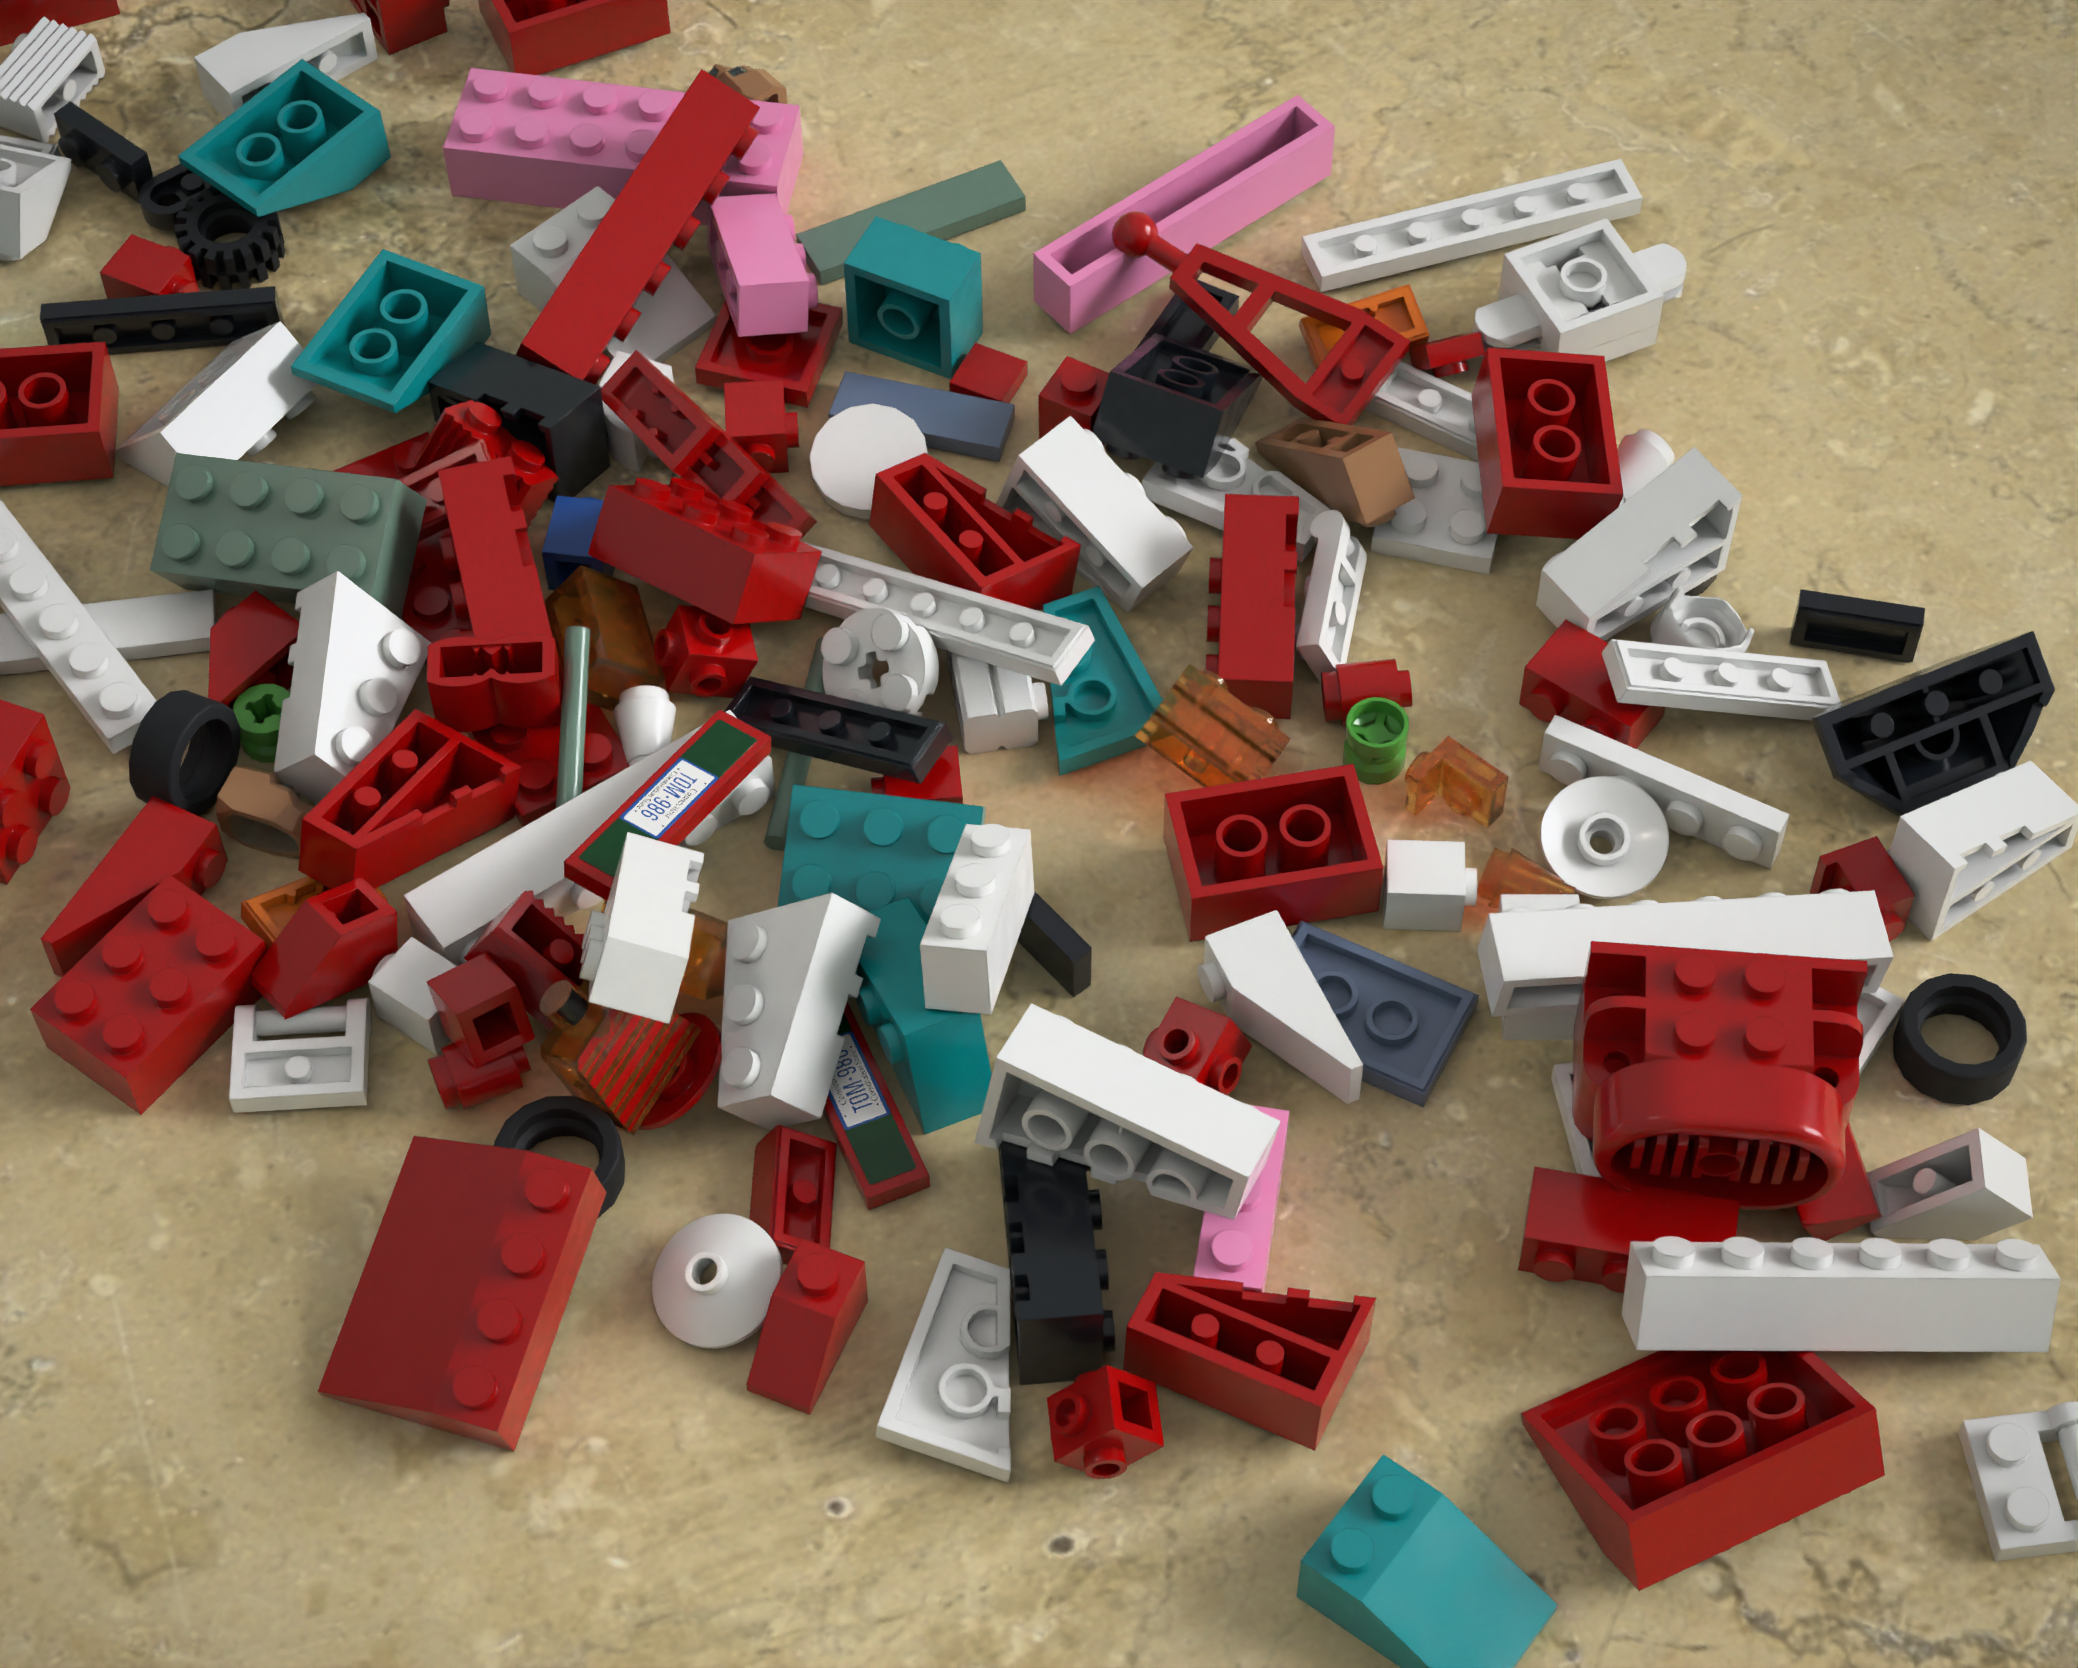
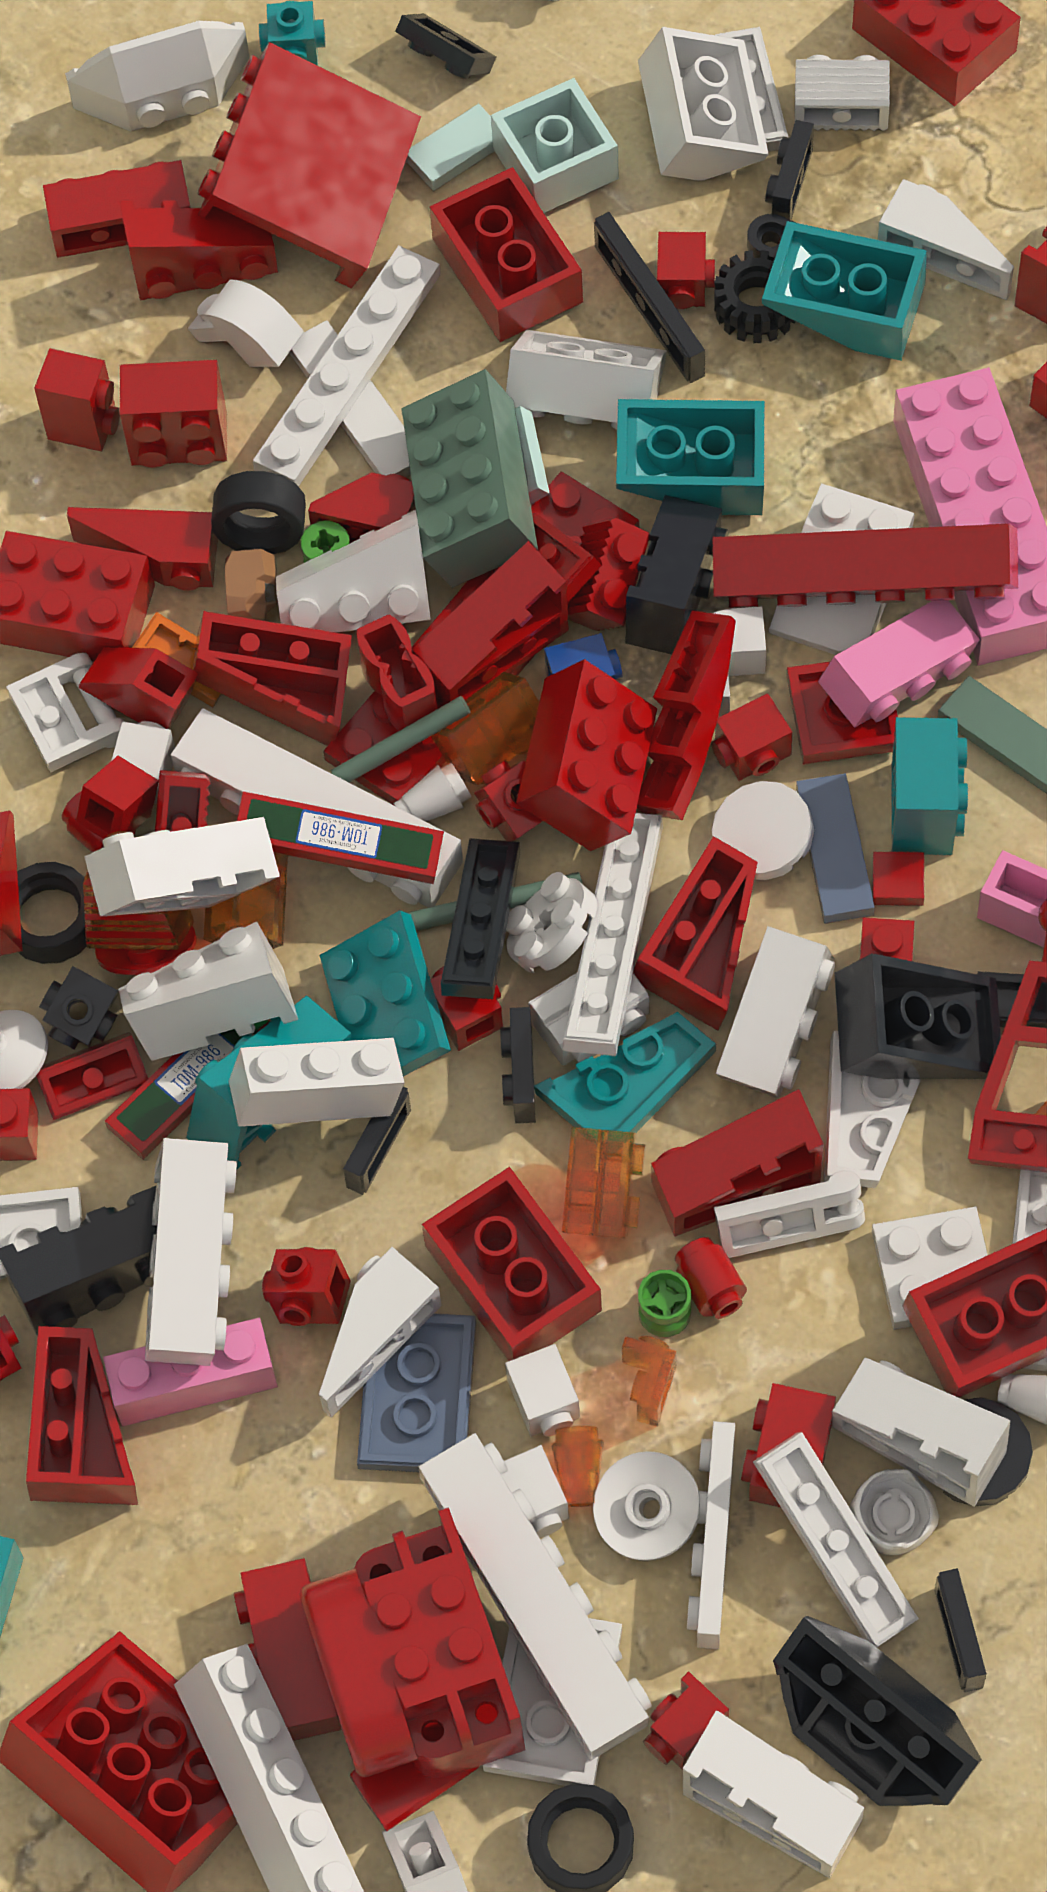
camera: 70 degrees right, 10 degrees up
medium nougat slope [1255,417,1415,527] -> none
none -> black brick [39,966,119,1050]
none -> black plate [500,1007,536,1124]

